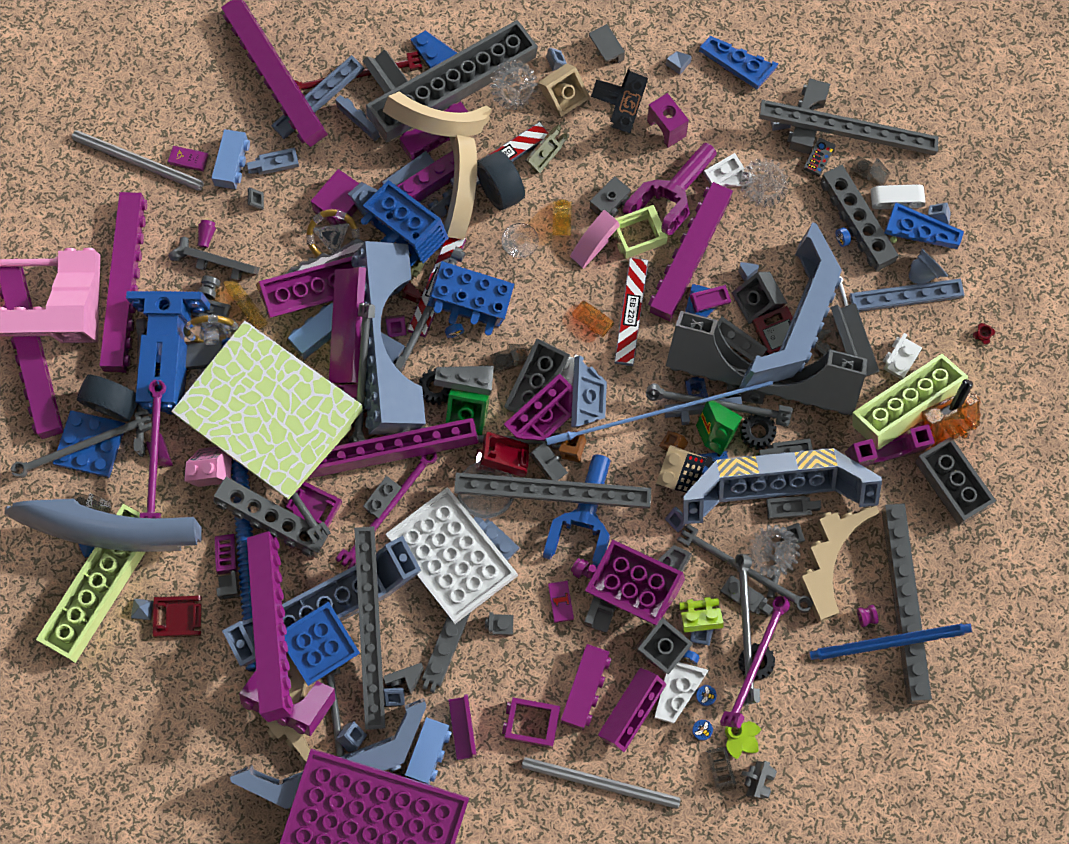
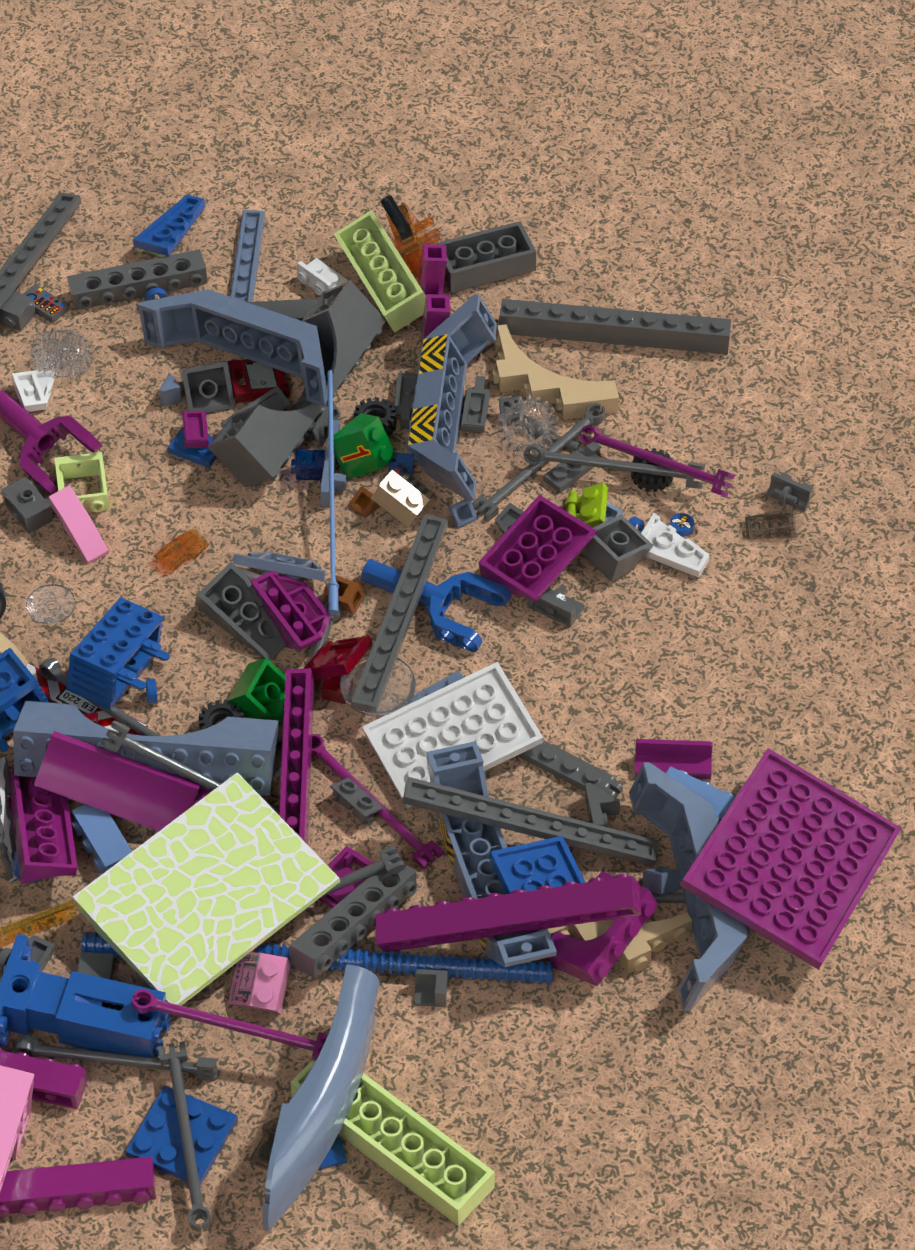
camera: 80 degrees left, 20 degrees down
black wheel [77,374,138,422] -> none
sand blue slope [131,599,154,620] -> none
magenta brick [146,433,173,467] -> none
dark red container [153,595,202,638] -> none
clear piece [183,315,239,345] -> none
magenta slope [215,534,238,575] -> none
sand blue slope [384,688,405,706] -> none
dark grey wing [434,366,494,396] -> none
dark grey bracket [485,612,514,636] -> none
clear smoke slope [490,344,529,374] -> none
magenta window [502,697,560,749] -> none
light grey axle [522,757,680,809] -> none
dark grey panel [529,442,568,481] -> none
magenta tile [548,580,574,623] -> none
clear yellow slope [552,199,572,236] -> none
magenta brick [561,644,612,731] -> none
magenta piece [571,558,596,580] -> none
magenta brick [598,667,667,752] -> none
tile [615,258,648,366] -> none
dark grey hinge [646,383,793,426] -> none
magenta brick [648,182,733,321] -> none
tile [692,720,713,741] -> none
lime plate [725,721,761,759] -> none
blue piece [810,623,972,660] -> none
clear smoke slope [849,156,890,186] -> none
magenta wheel [857,604,879,627] -> none
white beam [870,185,926,209] -> none
sand blue piece [909,248,948,284] -> none
sand blue slope [927,203,951,224] -> none
dark red plate [973,323,995,345] -> none

